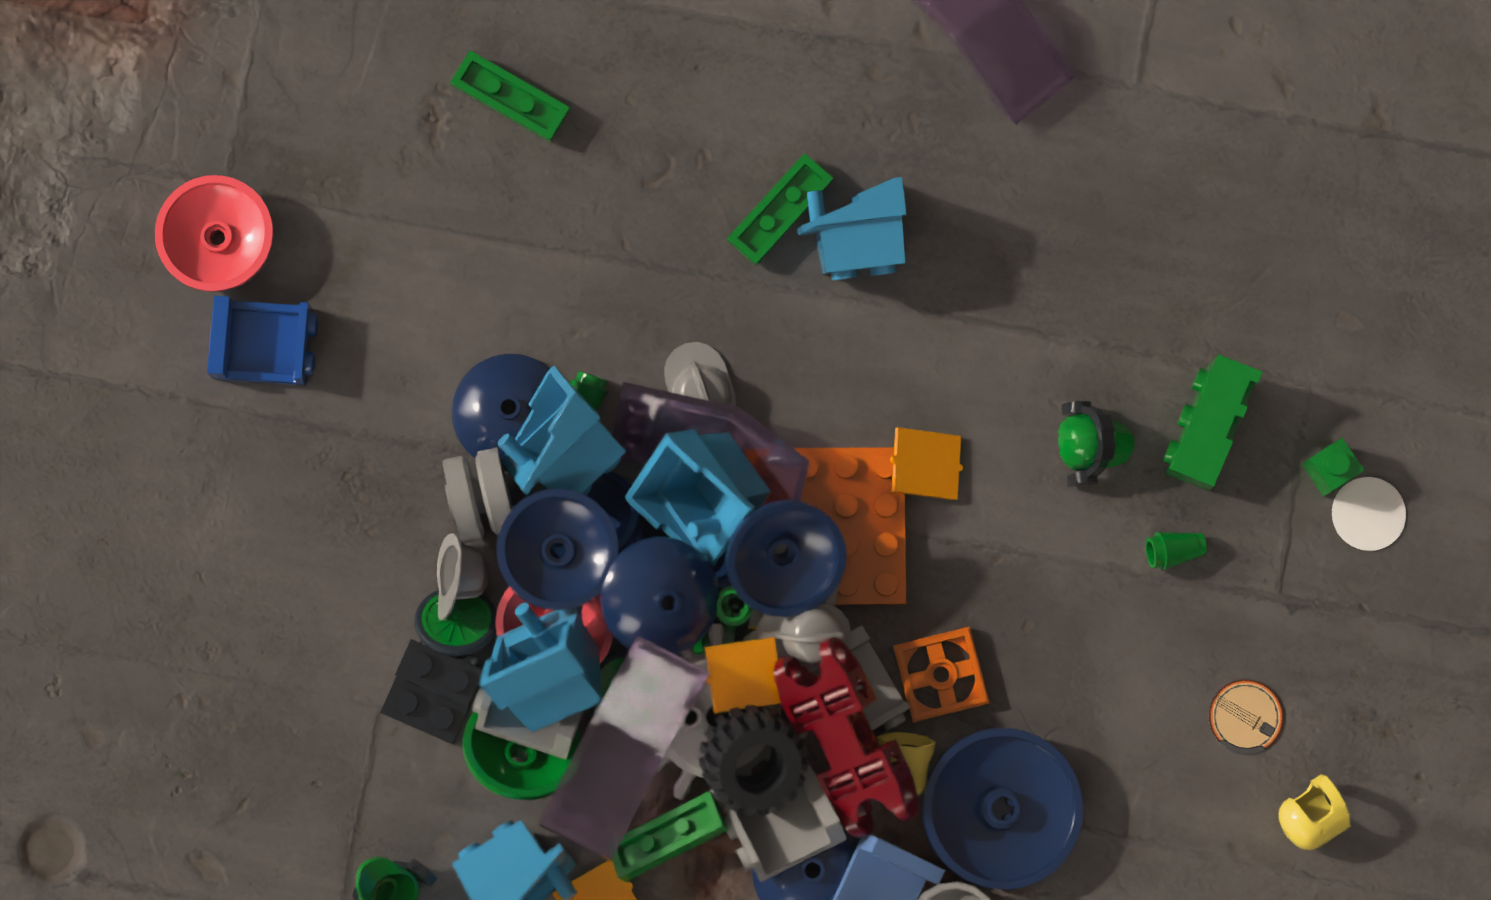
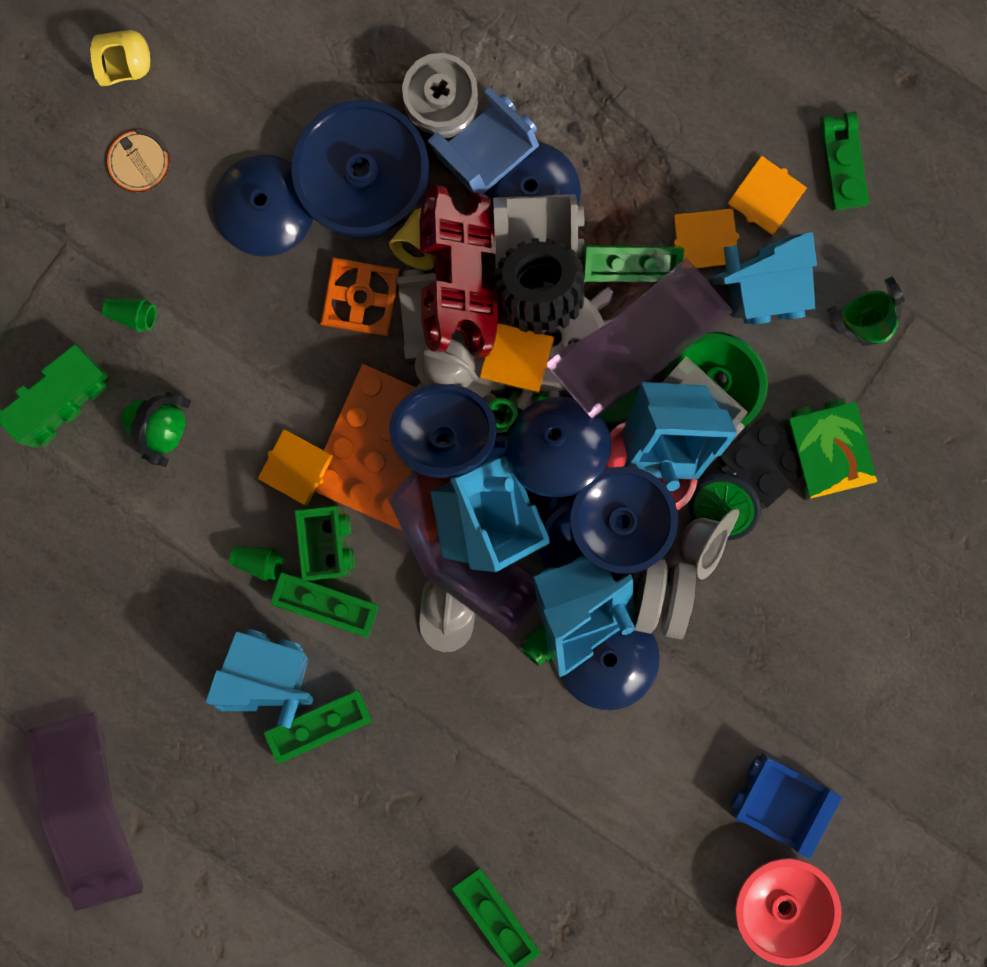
camera: 155 degrees left, 5 degrees up
none -> dark blue dish [213,155,313,257]
none -> green cone [229,546,283,582]
none -> green plate [270,572,380,638]
none -> green piece [295,506,356,581]
none -> green panel [784,398,877,500]

